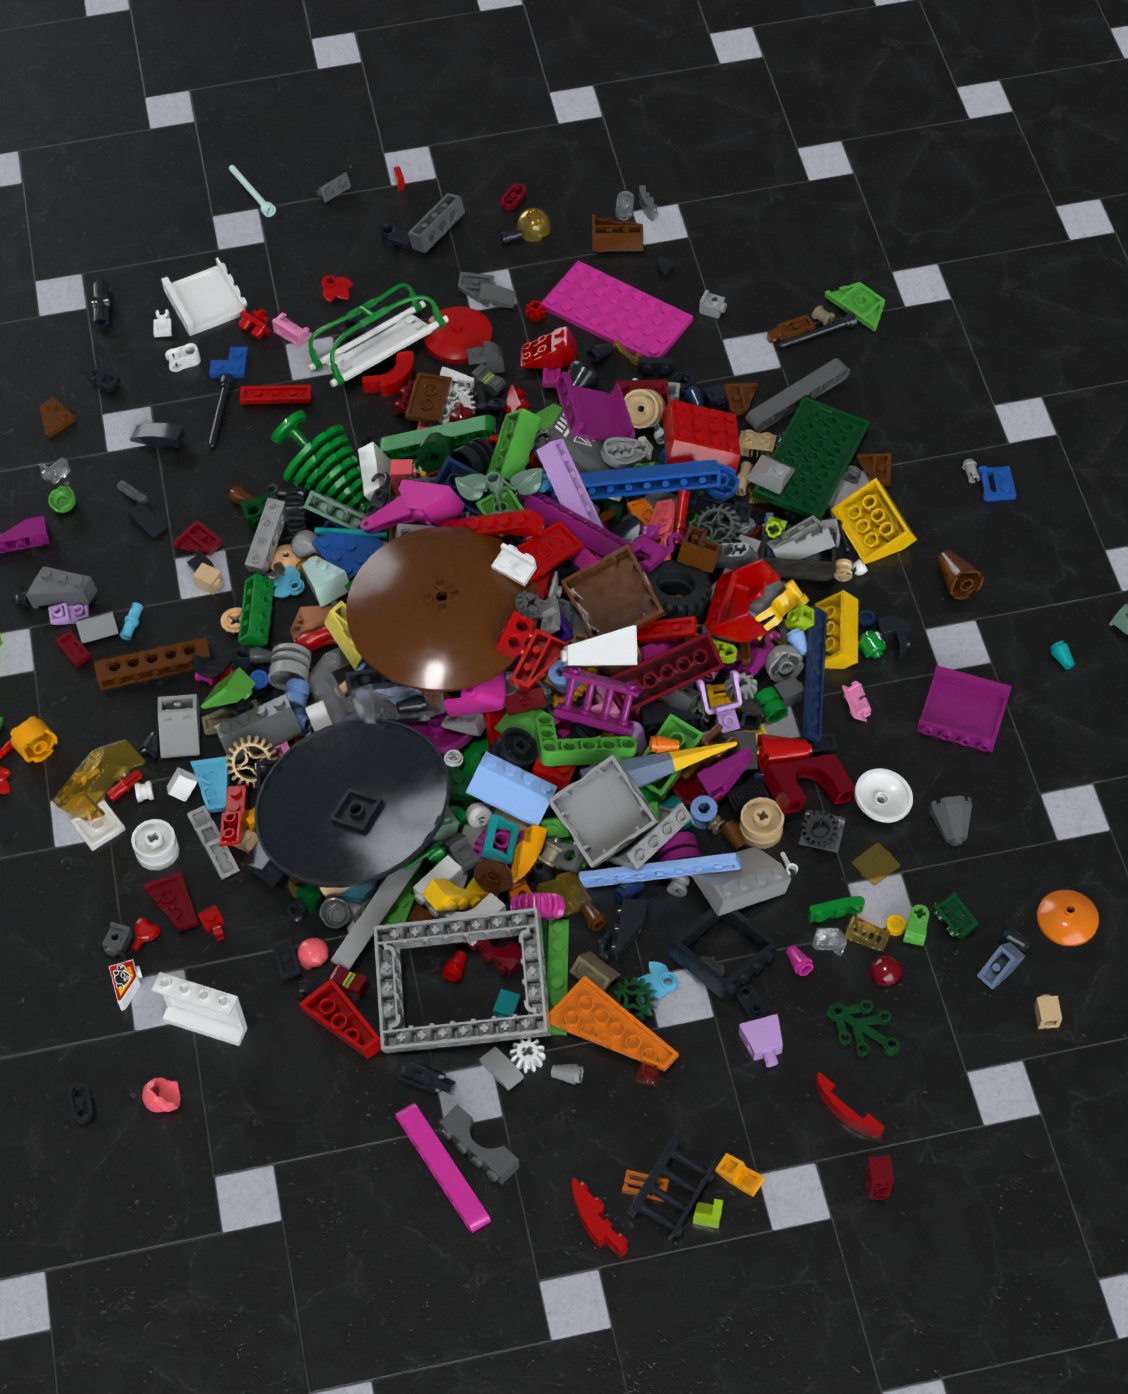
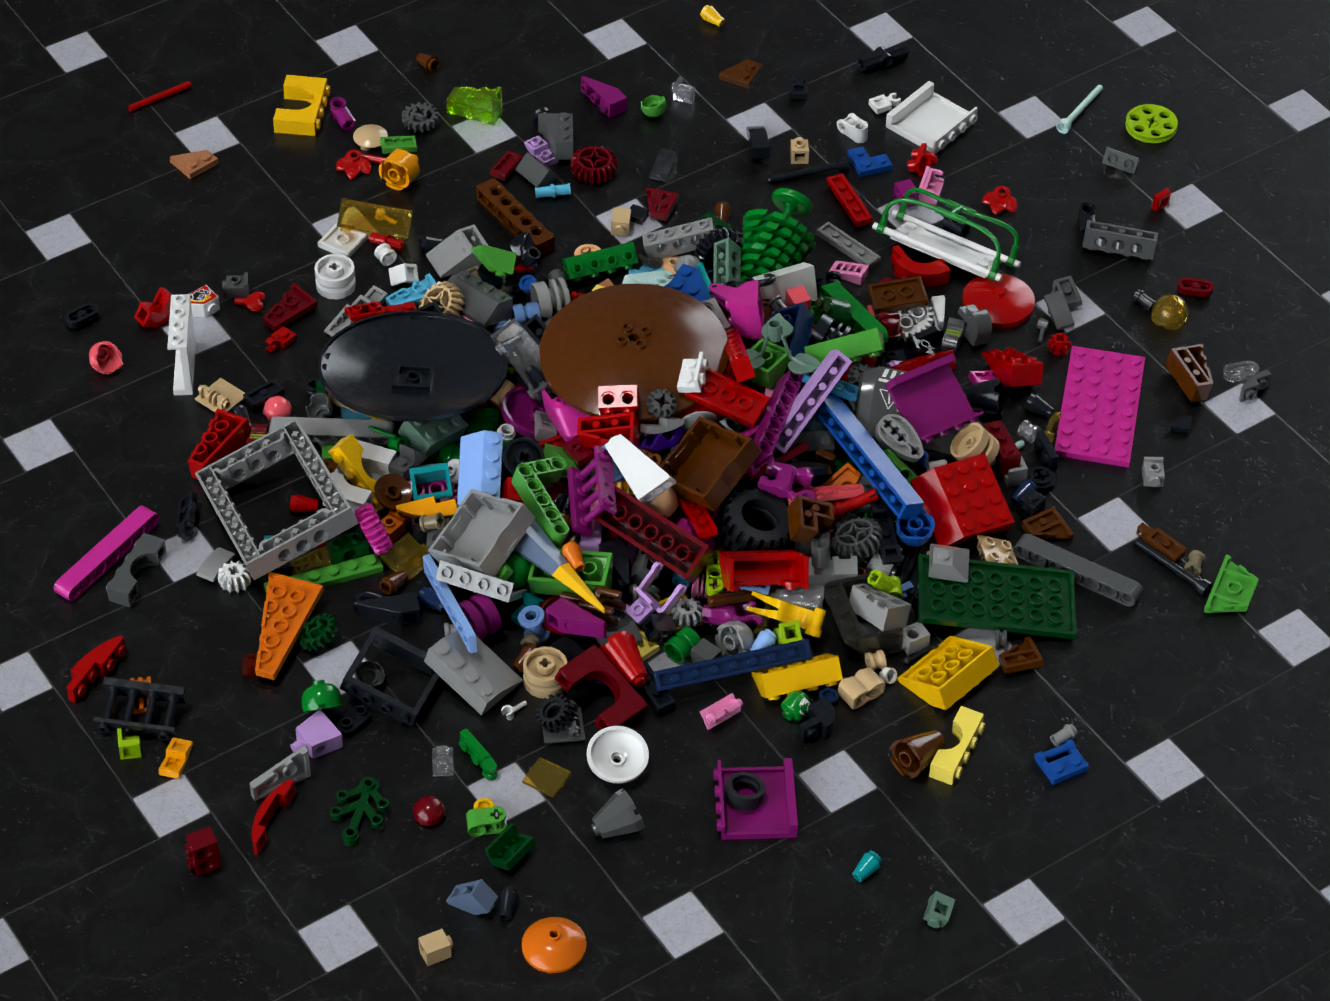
camera: 65 degrees right, 10 degrees down
dark grey axle [117,480,148,504] -> none
light grey cone [551,1064,584,1085] -> none
dark tan panel [570,951,621,993] -> none
medium azure plate [638,961,678,999] -> none
dark pink cone [786,945,813,976] -> none
clear yellow slope [845,915,890,952] -> none
none -> red brick [134,287,172,328]
none -> tan hinge [195,378,245,412]
none -> light grey wing [250,745,311,801]
none -> green cylinder [301,680,343,712]
none -> dark red gear [571,145,618,185]
none -> black tyre [724,772,766,811]
none -> tan brick [790,137,809,164]
none -> light grey tile [816,222,881,269]
none -> bright pink slope [828,261,869,286]
none -> tan brick [838,667,885,709]
none -> magenta brick [893,179,919,208]
none -> light yellow arch [929,706,985,785]
none -> clear wheel [1017,419,1040,443]
none -> dark grey hand [1037,318,1049,342]
none -> lime wedge [1125,104,1178,143]

